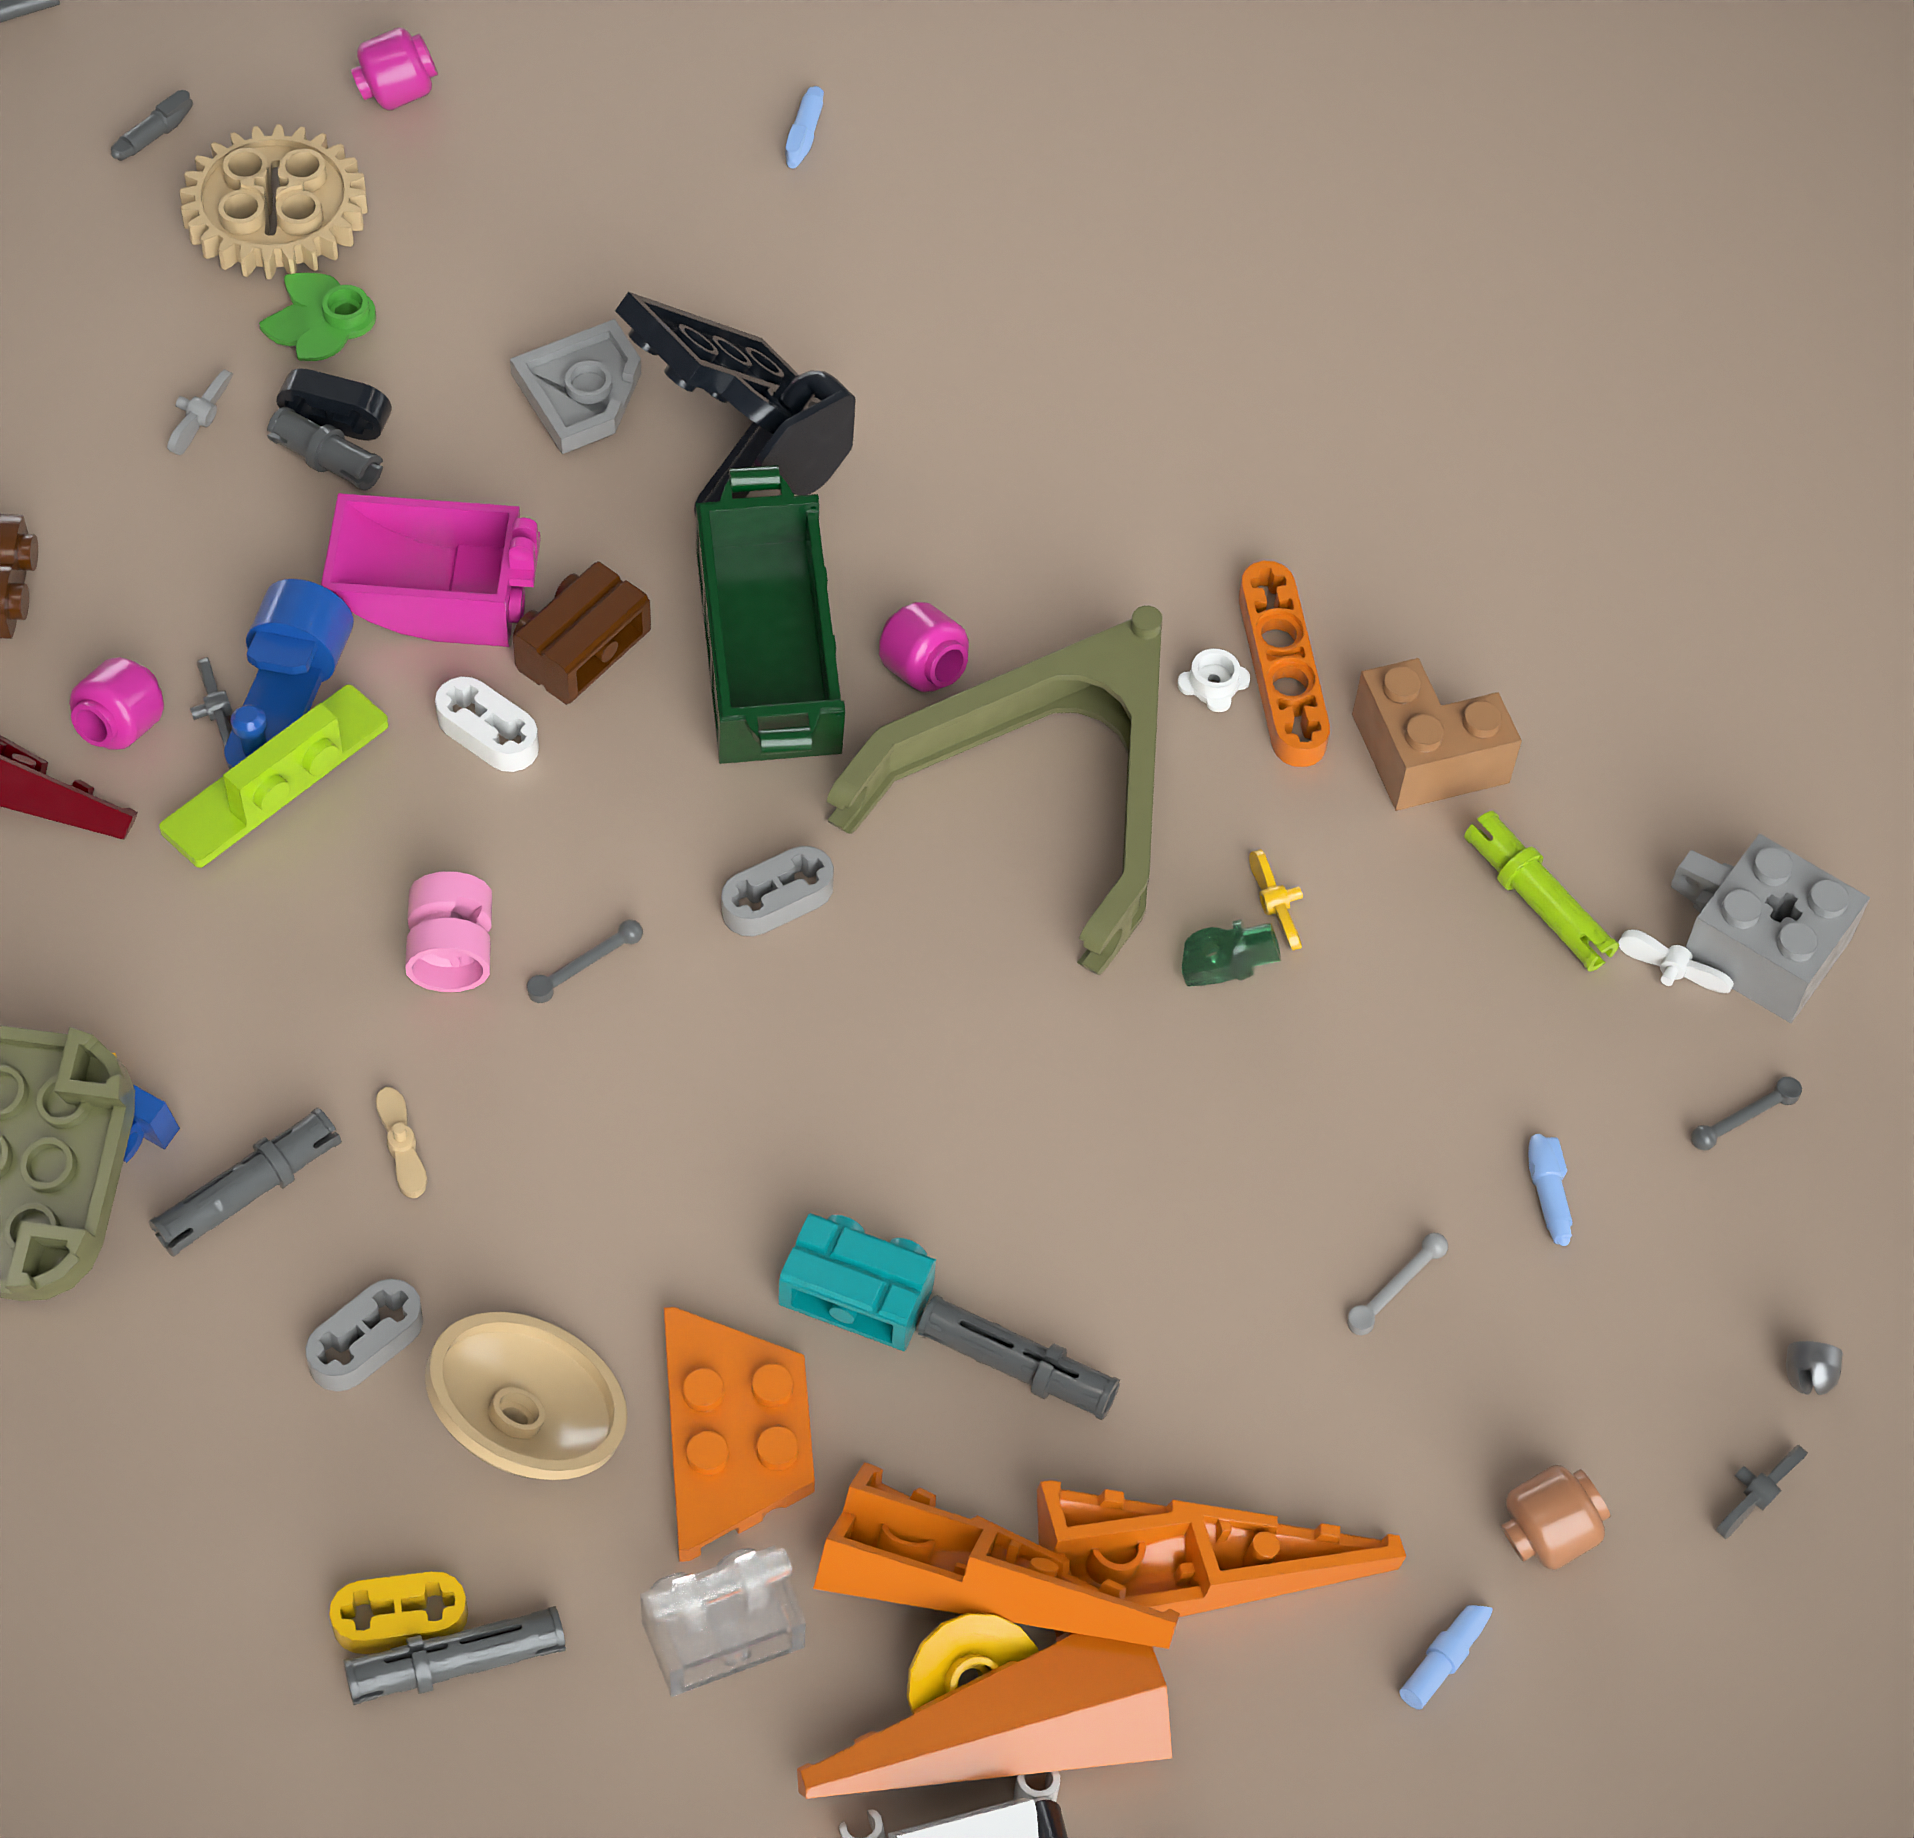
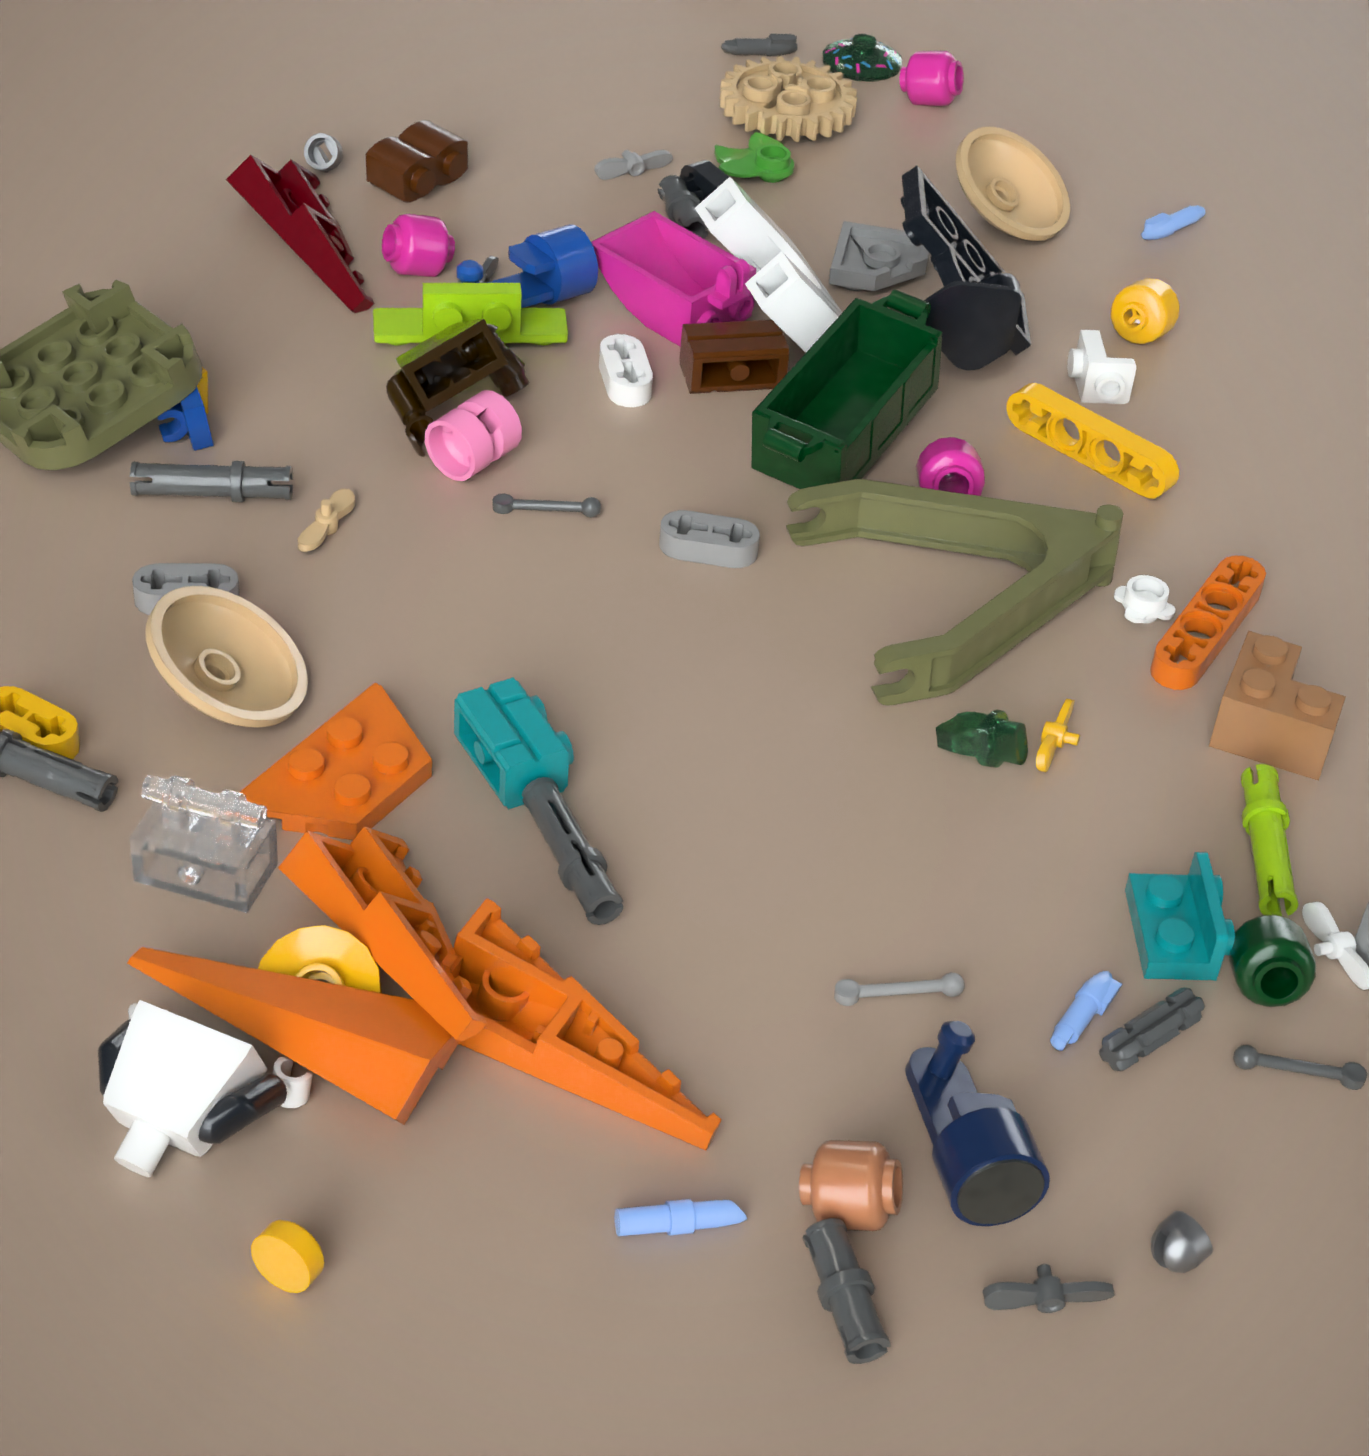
camera: 40 degrees right, 15 degrees down
none -> dark brown torso [386,319,529,457]
none -> white arch [695,177,842,353]
none -> dark grey pin [803,1218,891,1364]
none -> clear green dish [822,34,903,82]
none -> dark blue piece [905,1021,1050,1226]
none -> tan dish [956,127,1070,241]
none -> yellow beam [1007,383,1179,499]
none -> white bracket [1067,330,1137,404]
none -> dark grey axle [1099,988,1205,1071]
none -> yellow head [1111,278,1180,344]
none -> teal bracket [1125,852,1235,980]
none -> dark green head [1229,914,1316,1007]

